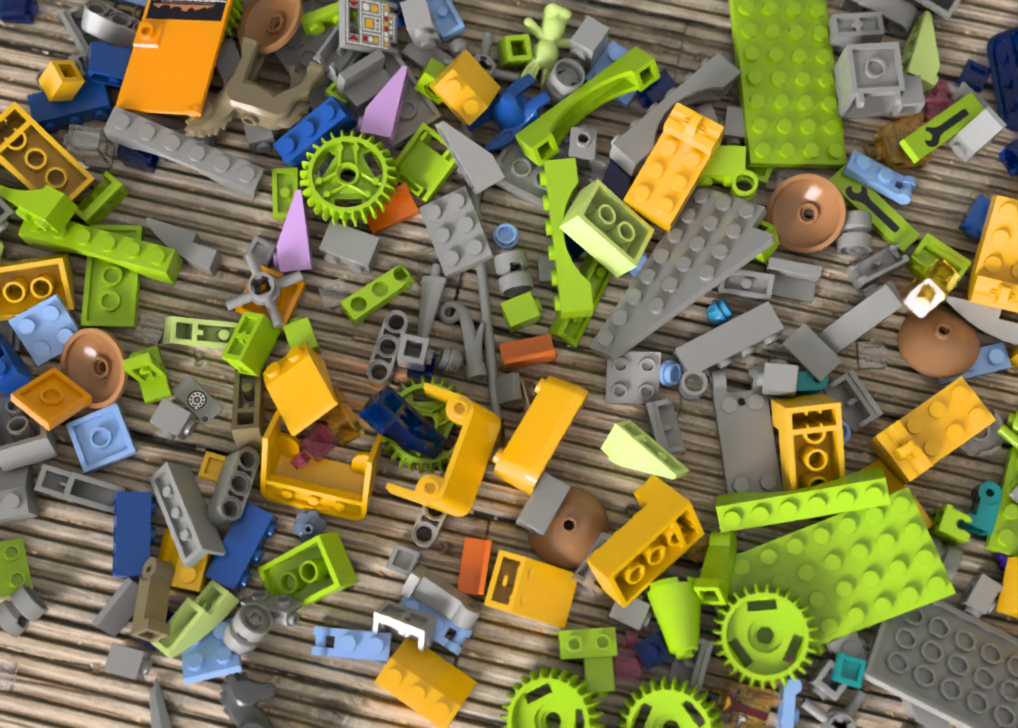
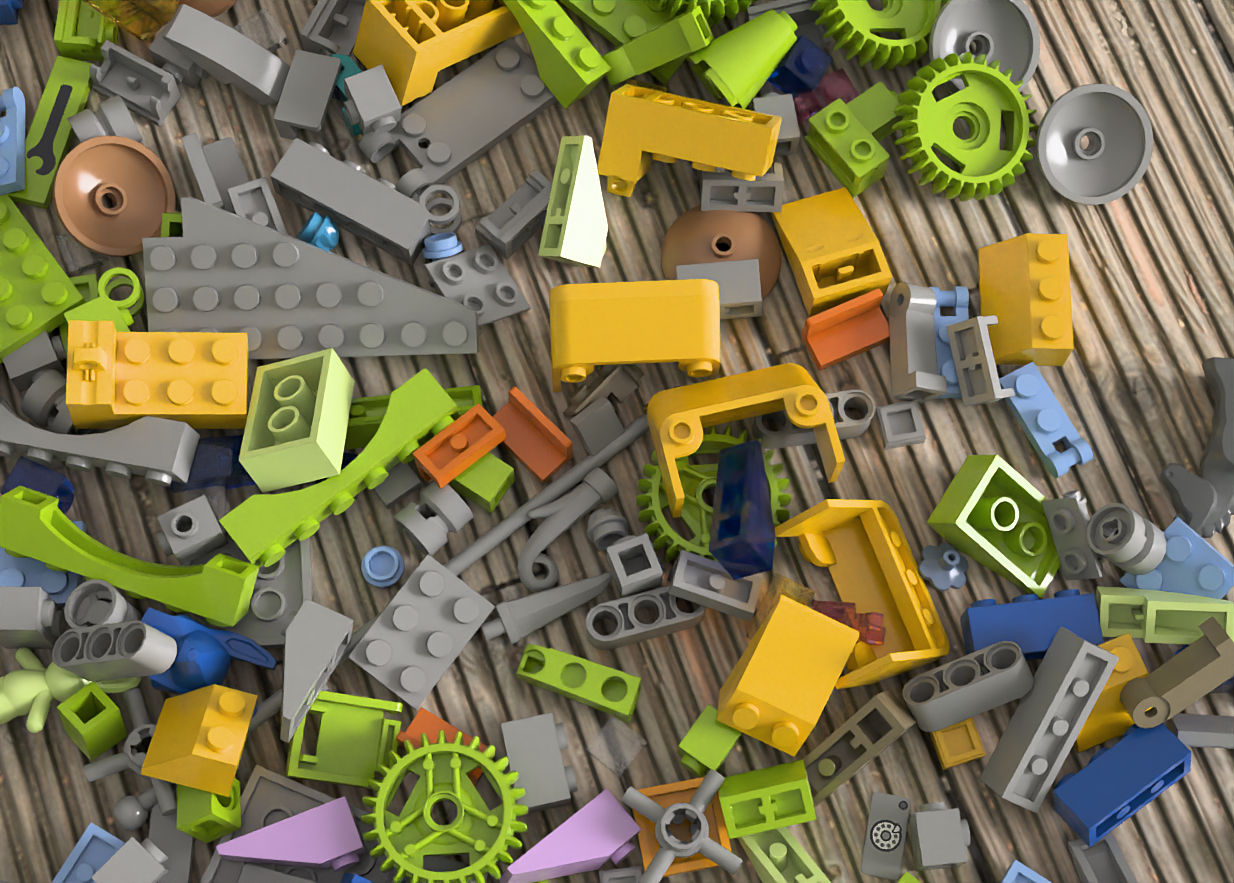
camera: 125 degrees left, 5 degrees down
none -> light grey beam [52,620,177,682]
none -> orange panel [412,403,507,488]
none -> light grey panel [667,550,763,621]

